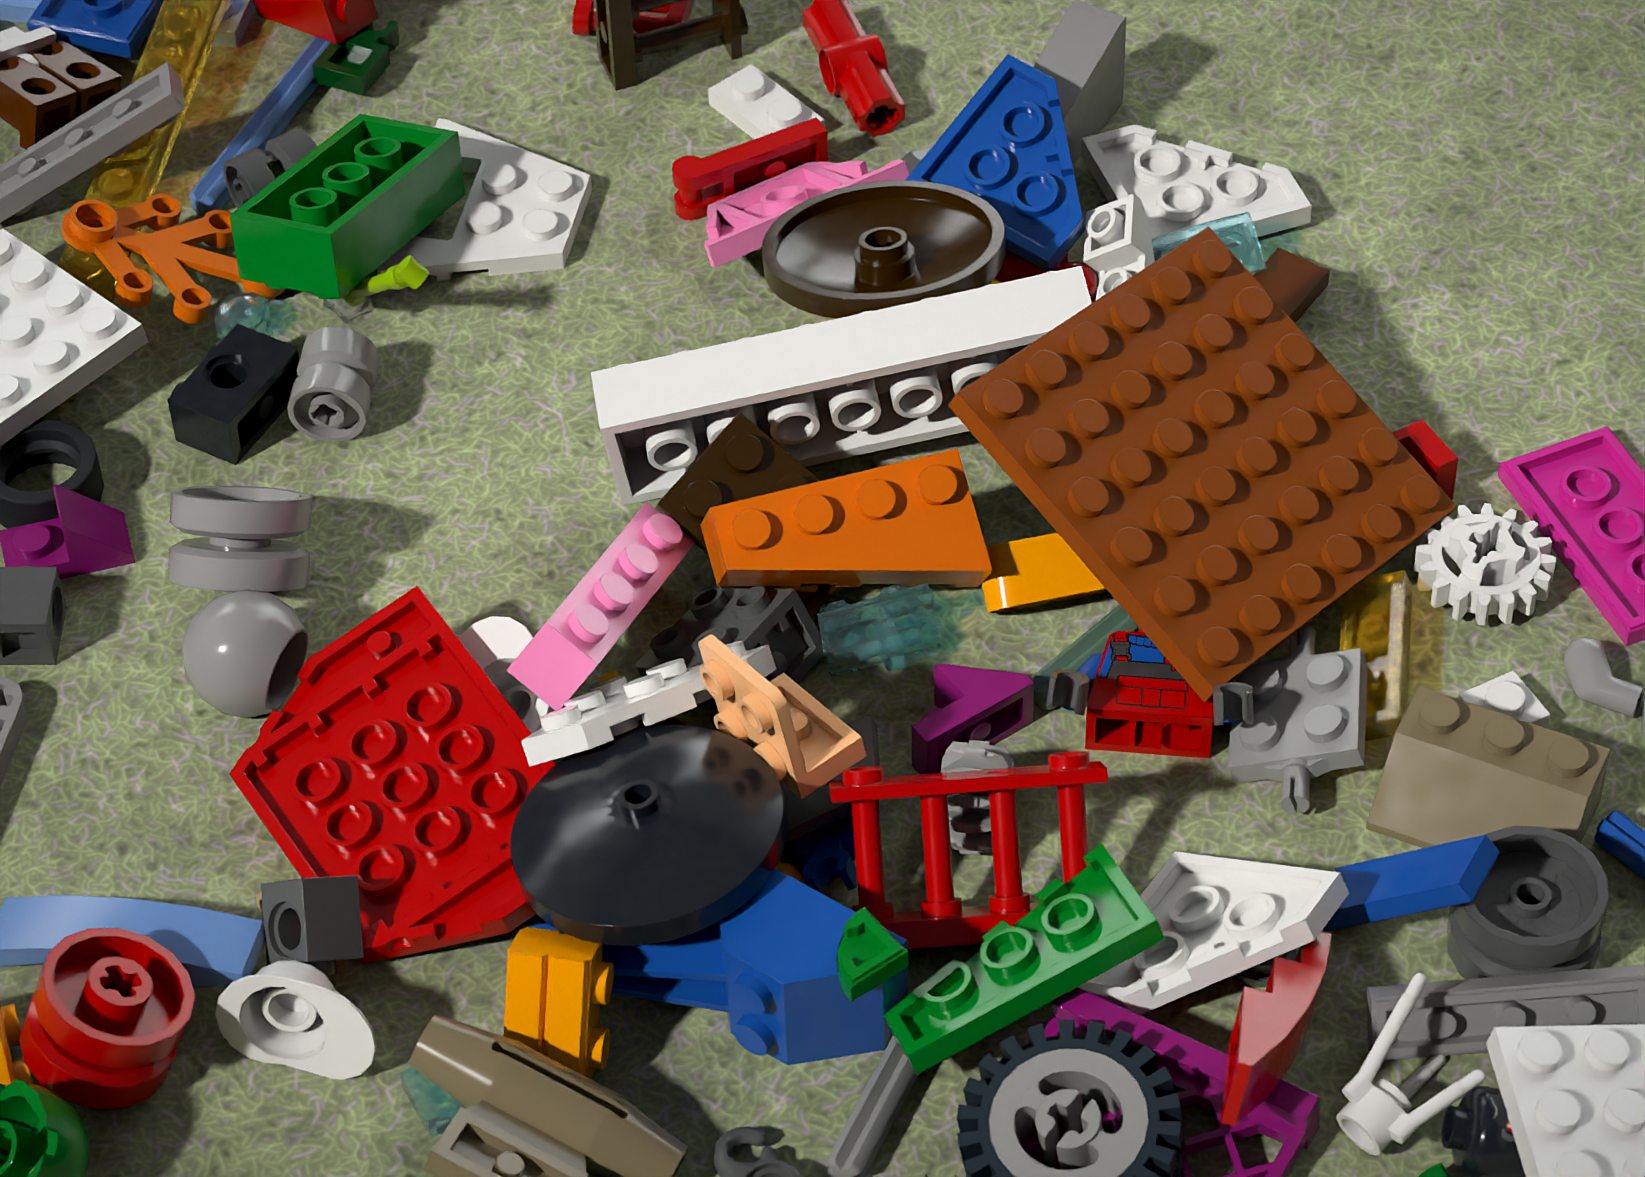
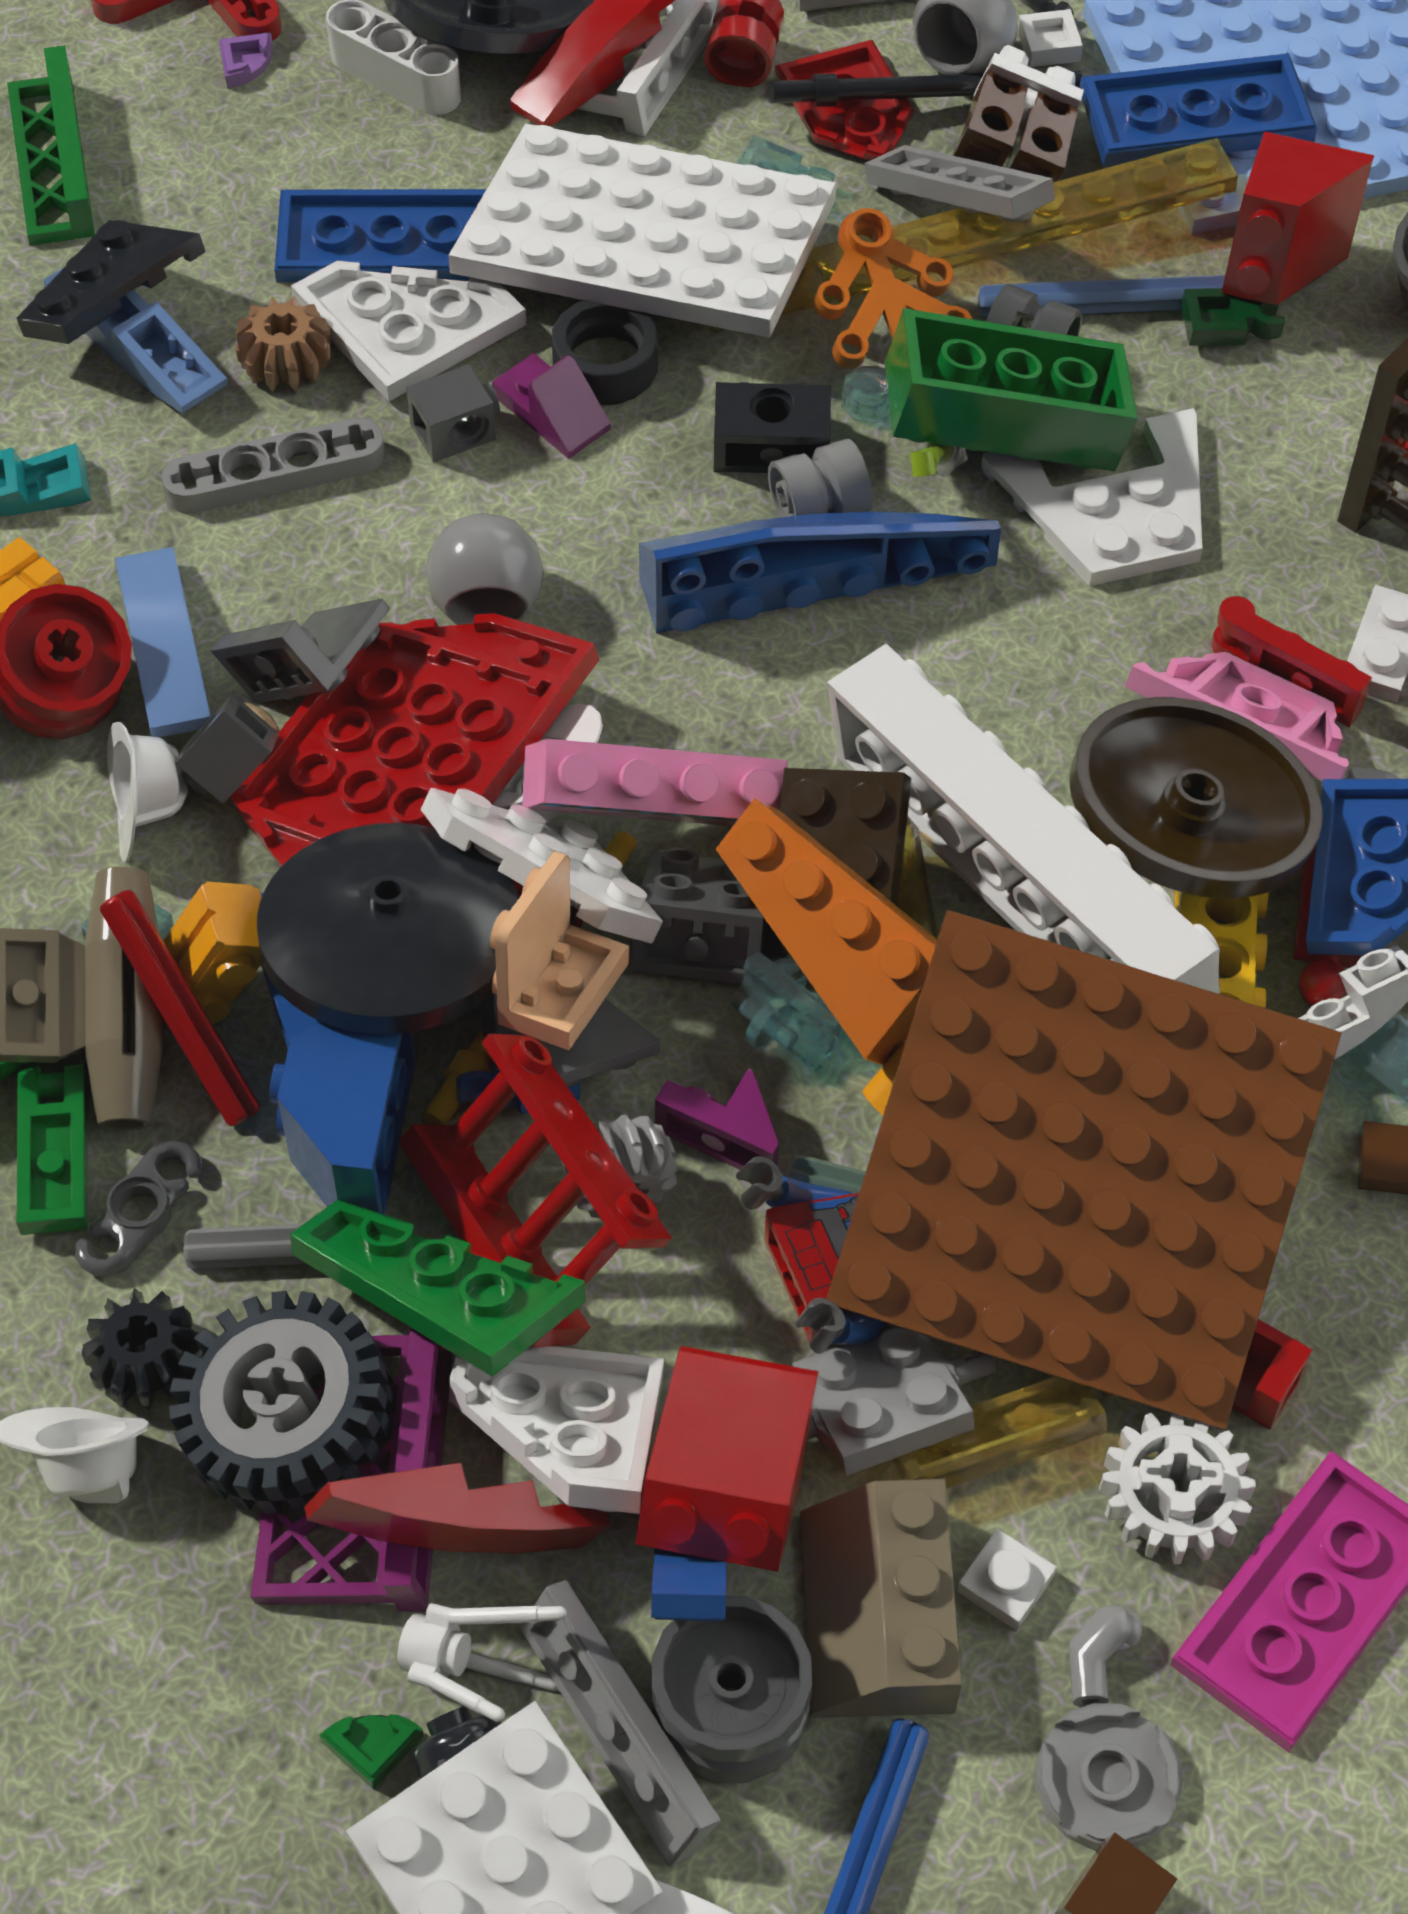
camera: 60 degrees right, 10 degrees up
light grey wheel [168,485,312,592] -> none
green tile [836,907,908,1002] -> none
none -> red axle [100,889,260,1126]
none -> dark grey bracket [211,598,390,703]
none -> red slope [635,1346,819,1572]
none -> blue wedge [639,512,1001,633]

